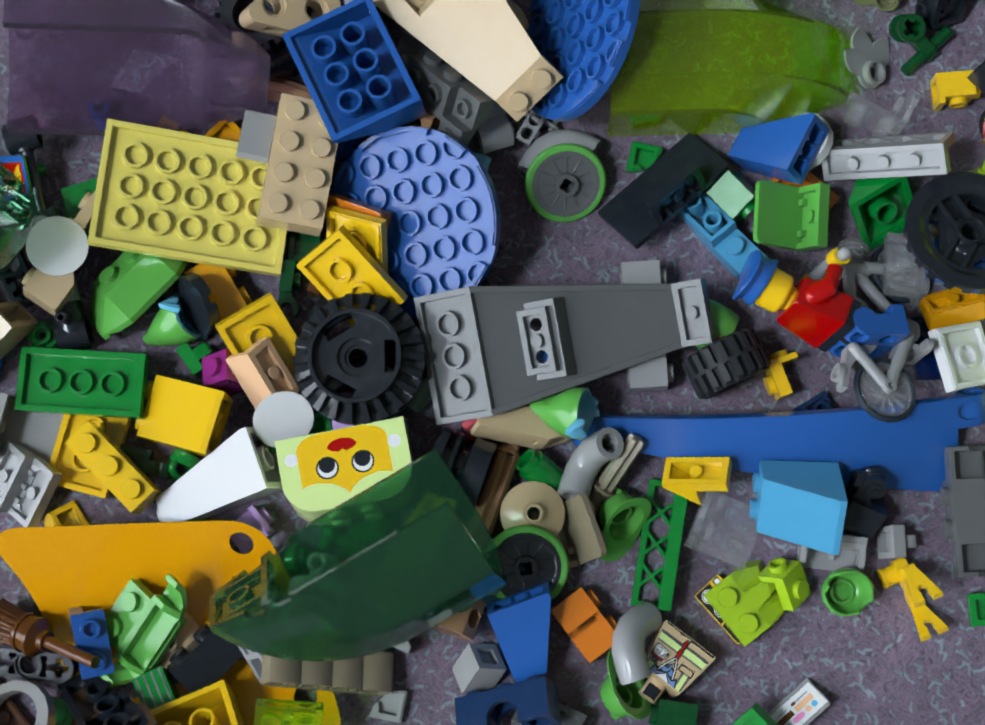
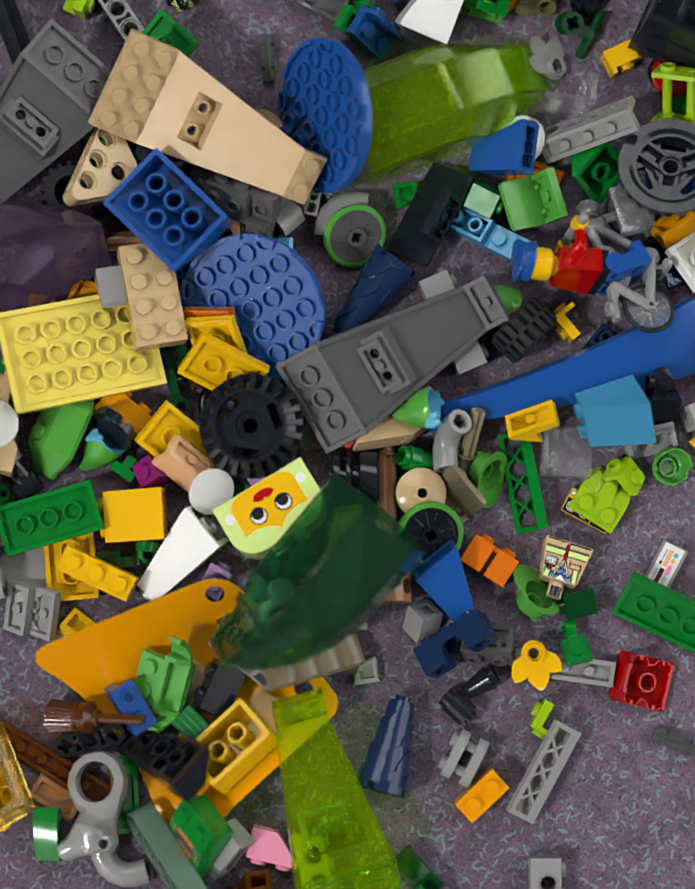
camera: 25 degrees left, 5 degrees up
light grey cylinder [611,602,662,685] -> none
none -> dark blue cone [333,244,417,334]

